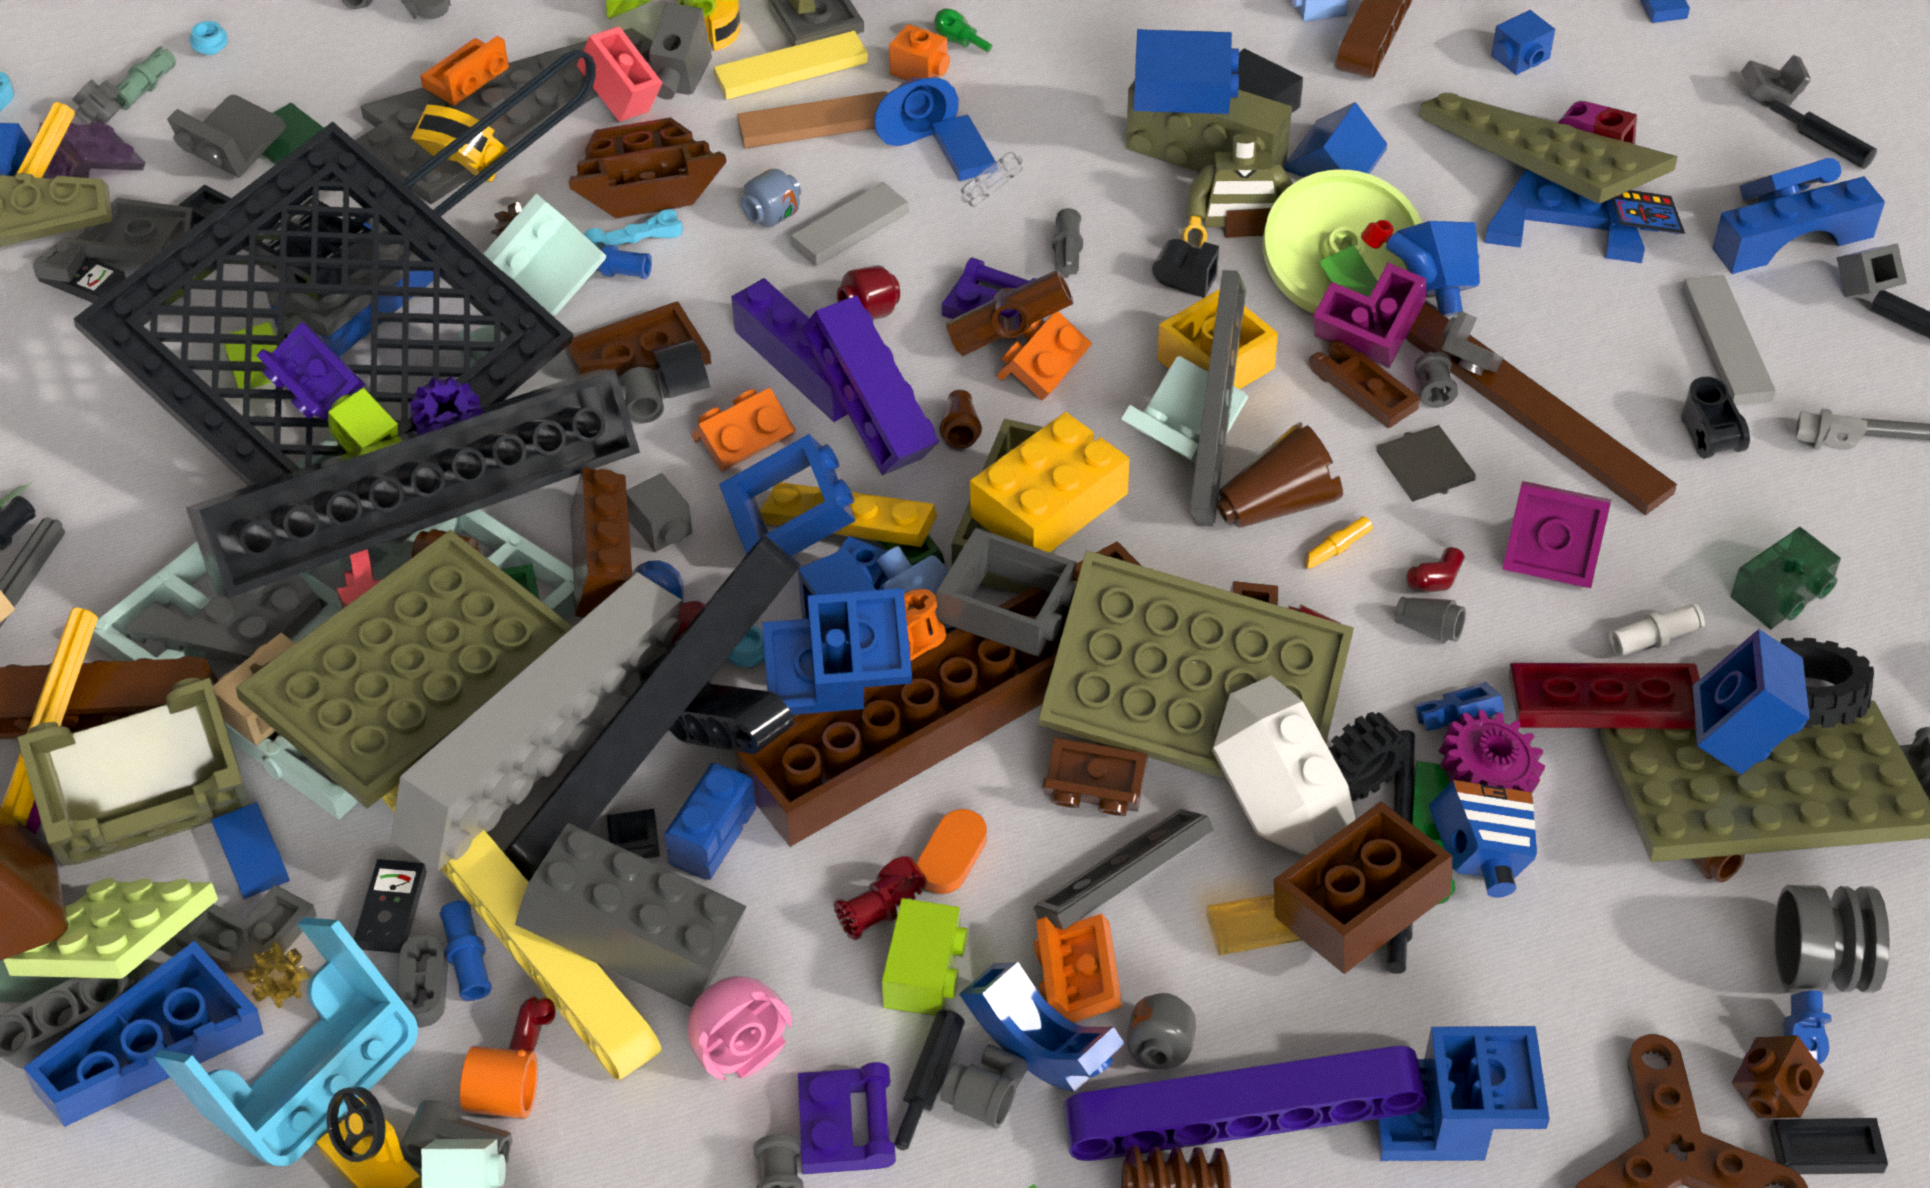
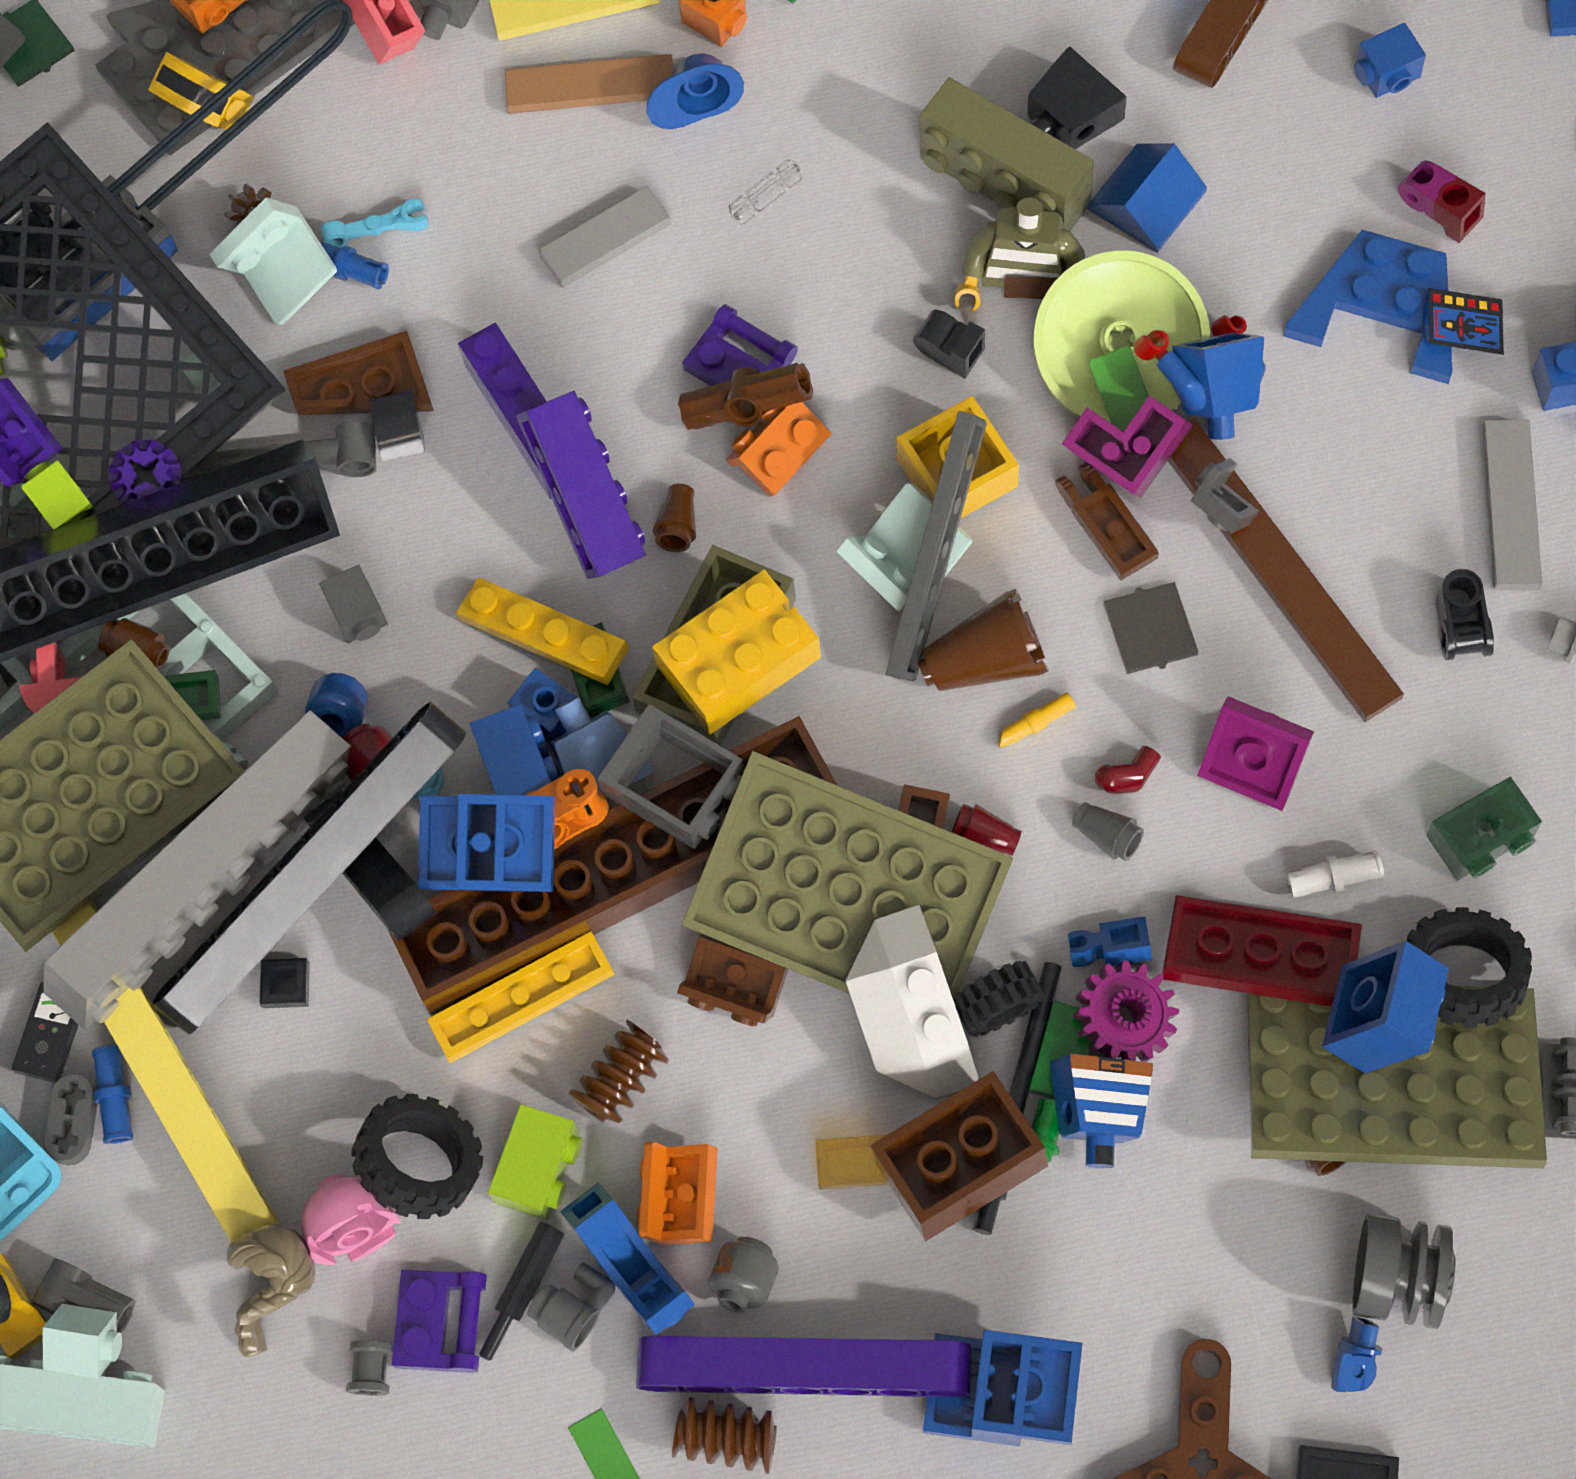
camera: 15 degrees right, 20 degrees up
orange piece [460,1046,538,1119] -> none
dark red arm [508,996,556,1052] -> none
dark grey brick [515,823,747,1007] -> none
reddish brown wedge [569,117,726,218] -> none
reddish brown brick [570,467,632,618] -> none
blue brick [664,763,756,880] -> none
orange bracket [691,387,796,473] -> none
blue window [719,434,856,556] -> none
sand blue head [741,168,801,227] -> none
dark red connector [833,856,927,941] -> none
dark red head [837,265,901,320] -> none
orange tile [918,809,987,894] -> none
blue tile [932,114,996,181] -> none
dark grey tile [1033,809,1214,930] -> none
dark grey axle [1052,208,1083,278] -> none
blue brick [1134,29,1239,114] -> none
dark grey bush [1414,352,1458,408] -> none
olive wing [1419,93,1677,204] -> none
reddish brown brick [1731,1035,1824,1119] -> none
none -> dark tan hair [226,1224,316,1357]
none -> black tyre [351,1094,483,1220]
none -> yellow plate [426,931,615,1063]
none -> reddish brown piece [568,1020,669,1123]

